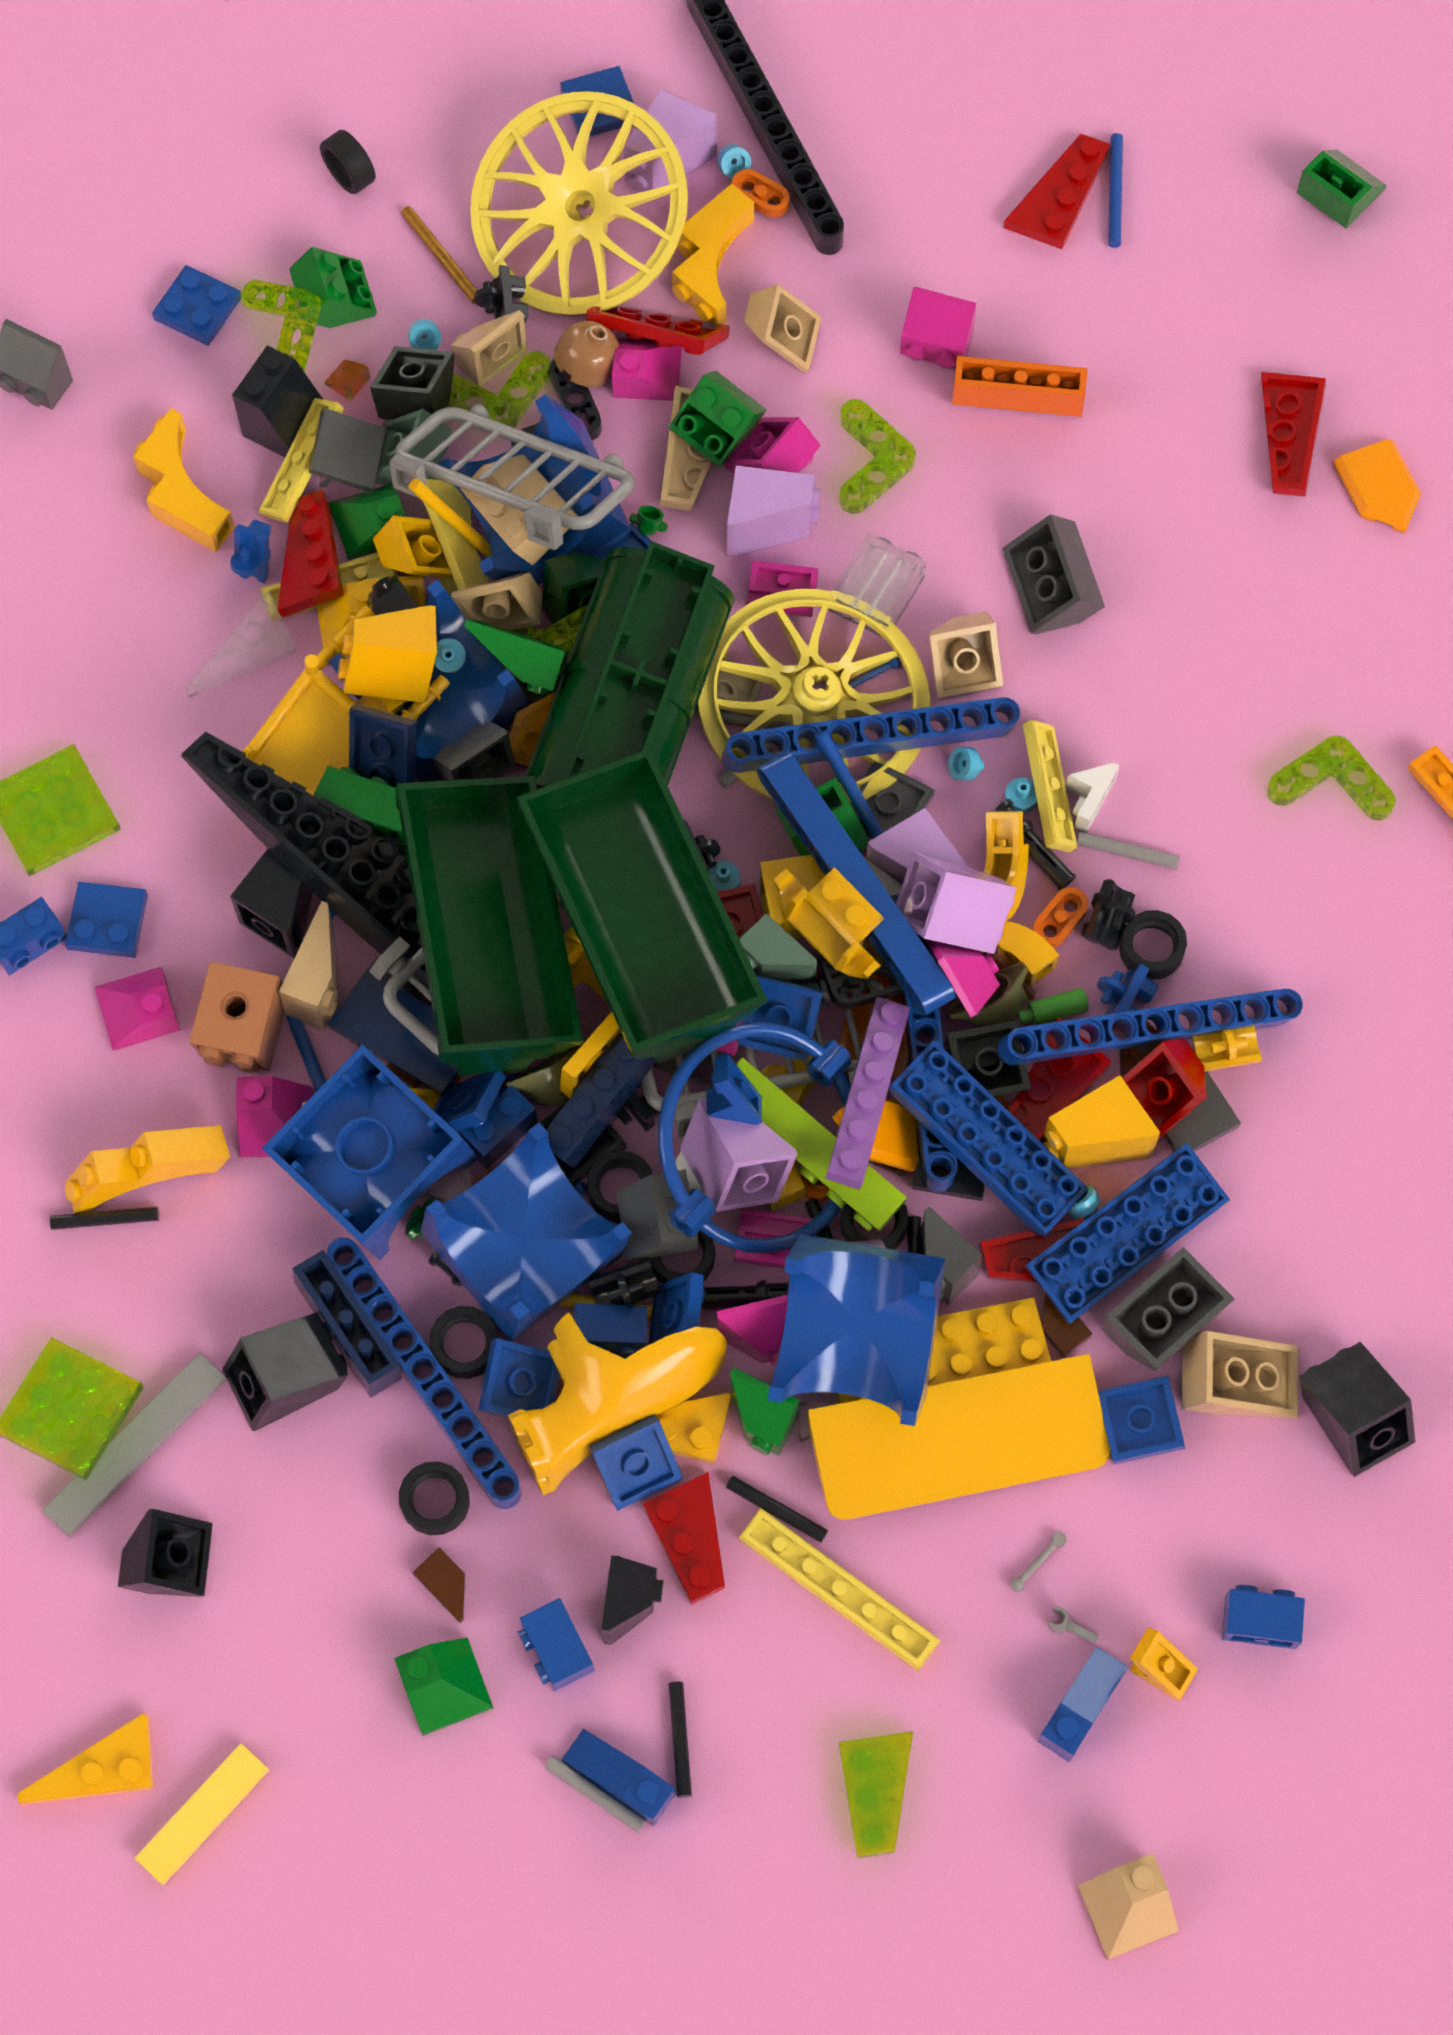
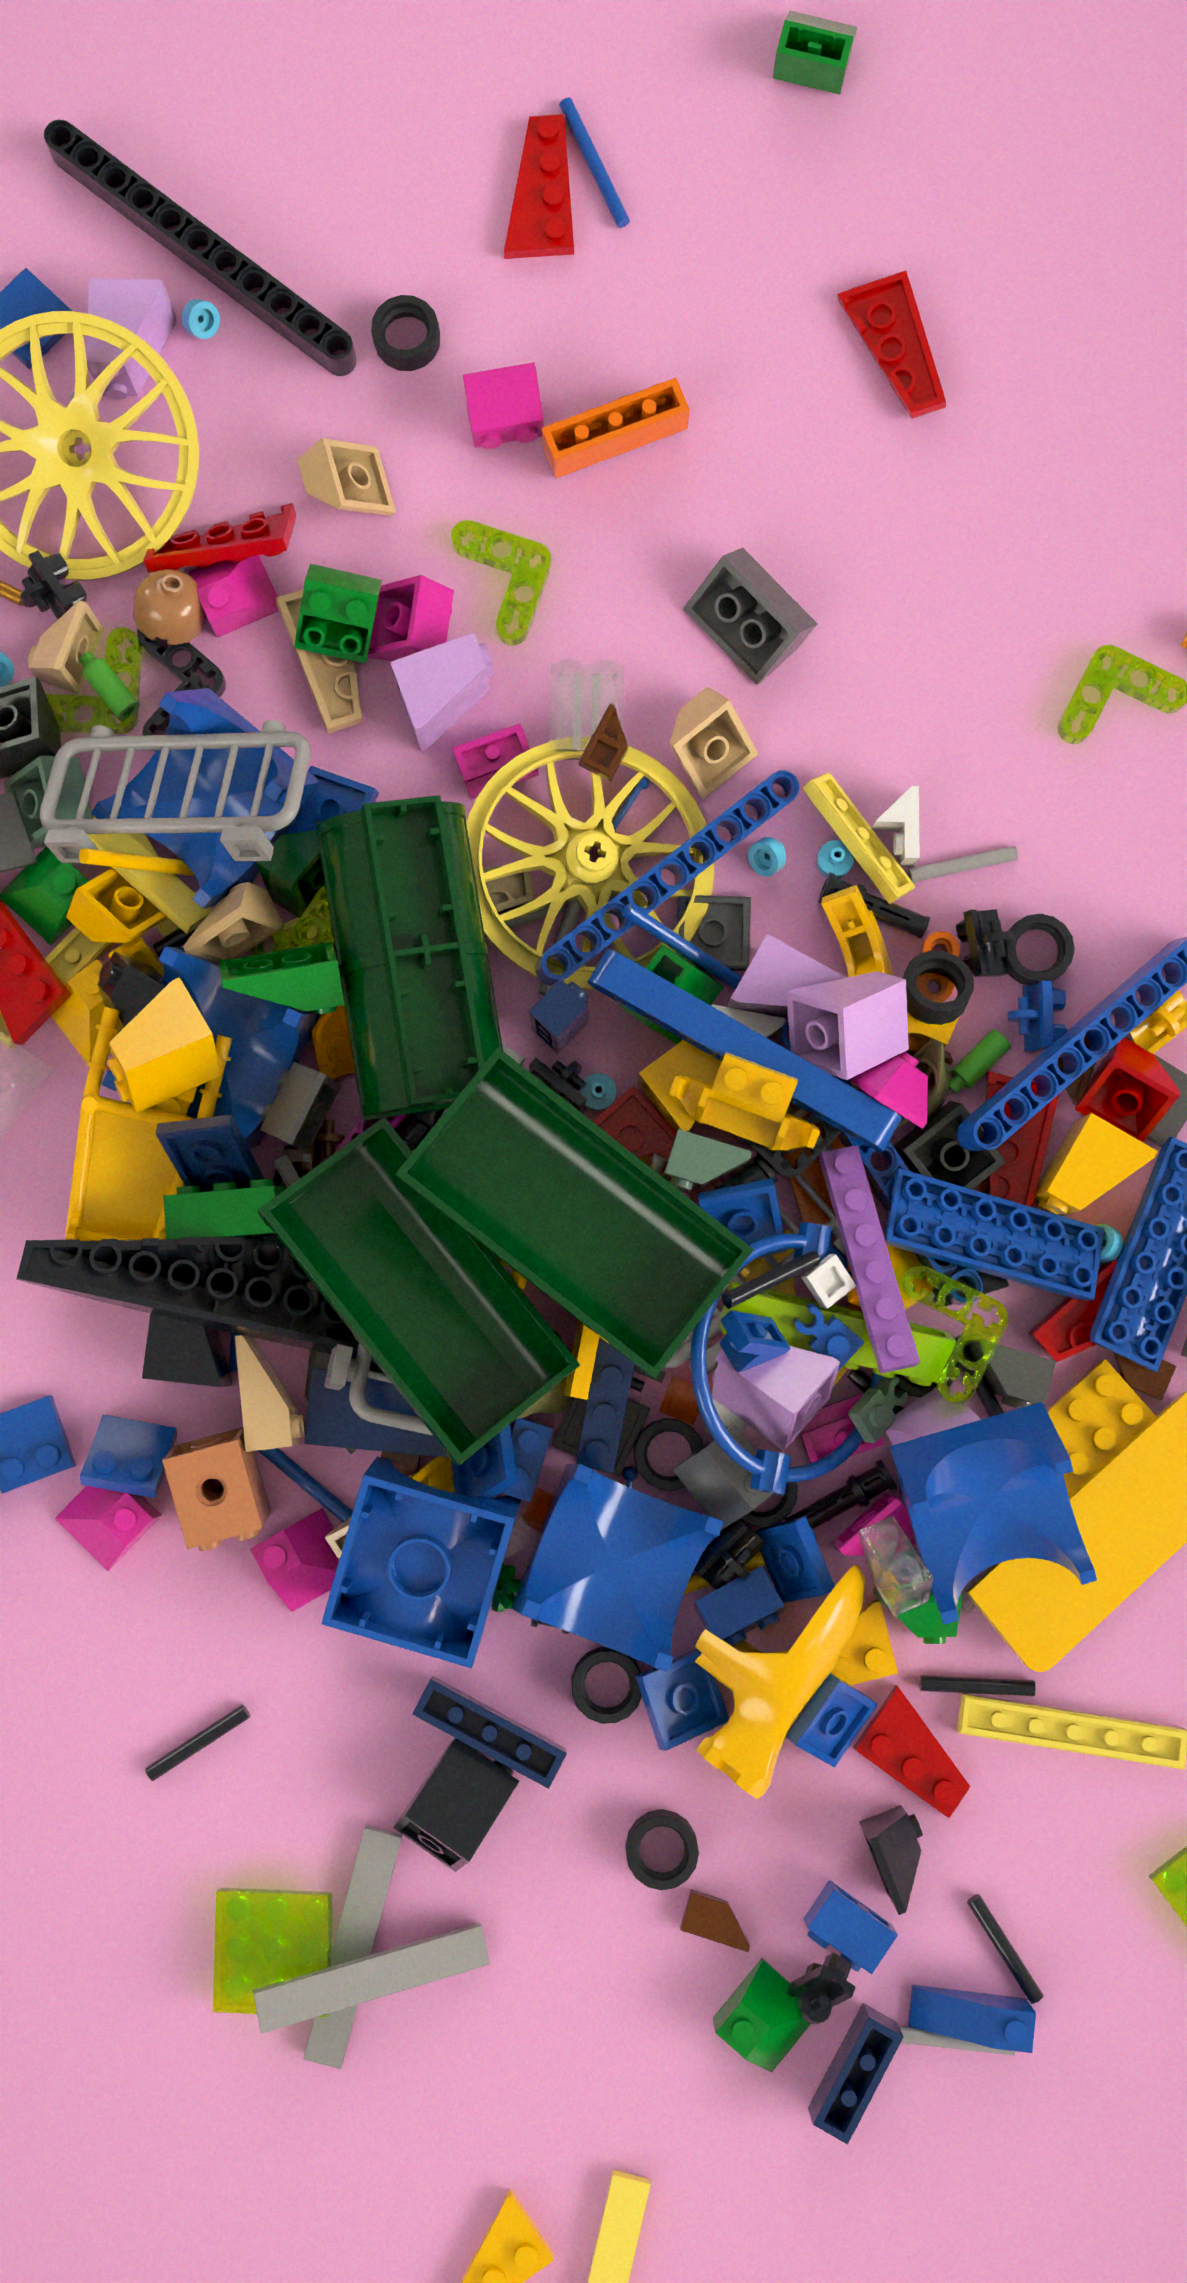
camera: 30 degrees left, 15 degrees up
yellow arch [65,1125,230,1214] -> none
black slope [118,1509,213,1597] -> none
blue beam [327,1238,522,1509] -> none
medium azure tile [434,638,466,673] -> none
tan slope [460,454,578,566] -> none
green plate [629,505,668,535] -> none
yellow arch [672,184,754,328] -> none
orange plate [732,169,790,218] -> none
light orange tile [1333,439,1421,533] -> none
none -> bright green cylinder [79,652,140,721]
none -> blue plate [80,1414,177,1498]
none -> light grey tile [252,1923,490,2034]
none -> black tyre [371,295,440,371]
none -> dark blue brick [529,978,588,1054]
none -> reddish brown tile [578,703,628,782]
none -> clear orange slope [659,1376,700,1425]
none -> black bar [721,1250,820,1309]
none -> black hips [787,1953,855,2024]
none -> blue plate [793,1302,864,1371]
none -> white tile [801,1254,856,1309]
none -> dark blue brick [808,2003,904,2145]
none -> sand green plate [848,1377,908,1443]
none -> clear slope [859,1516,934,1617]
none -> black tyre [902,950,974,1025]
none -> clear neon green beam [903,1265,1009,1405]

